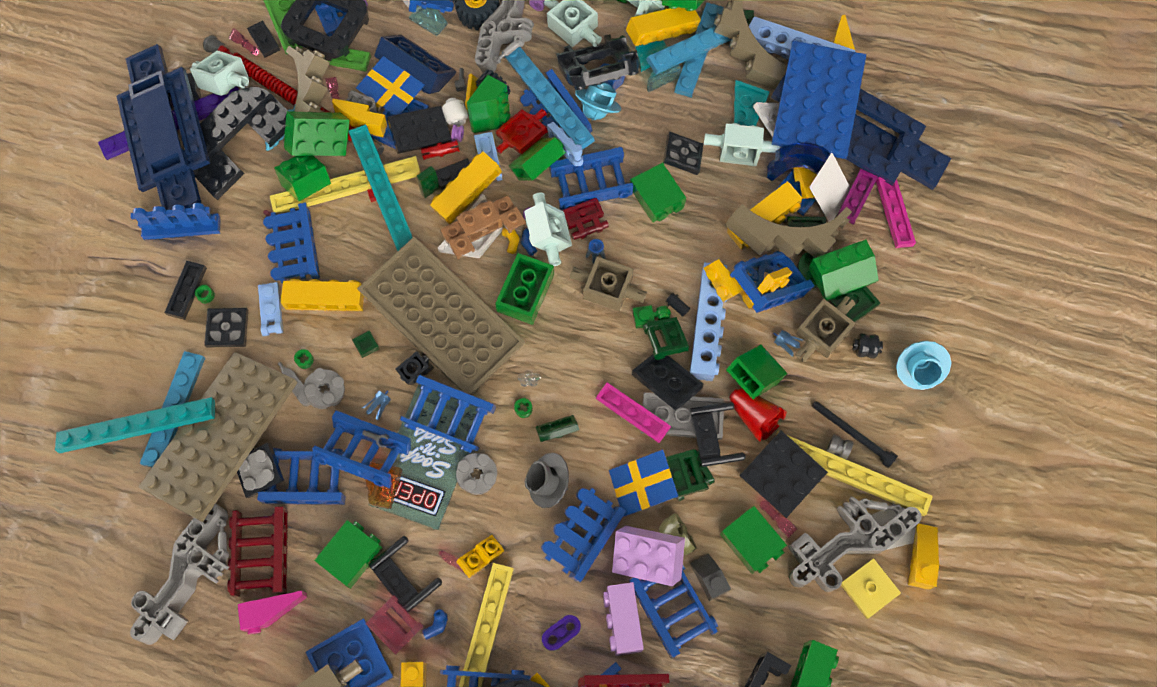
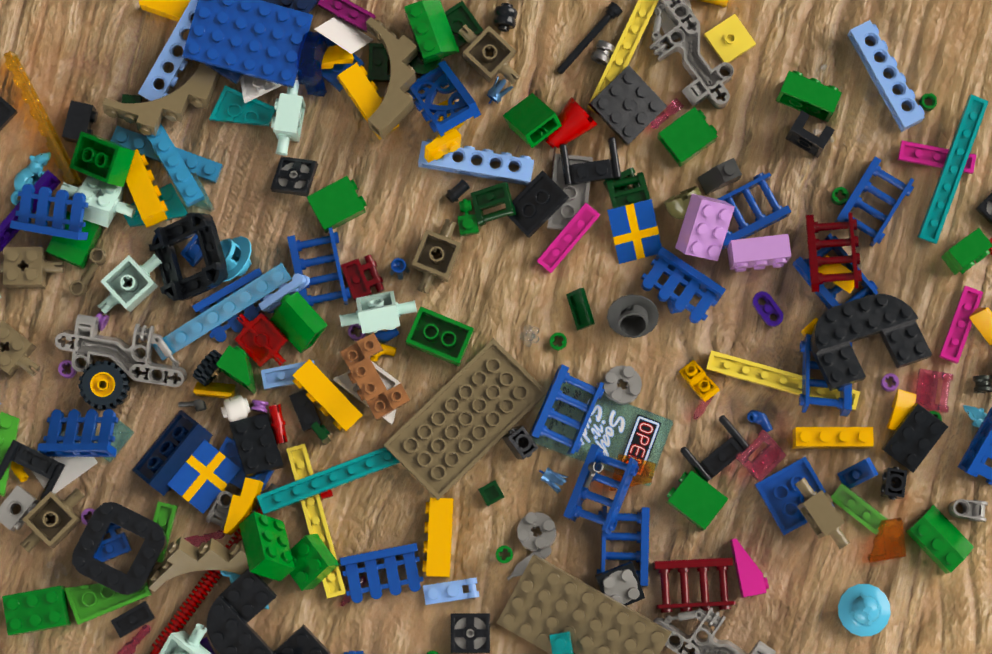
camera: 90 degrees left, 10 degrees up
yellow plate [757,267,792,294] -> none

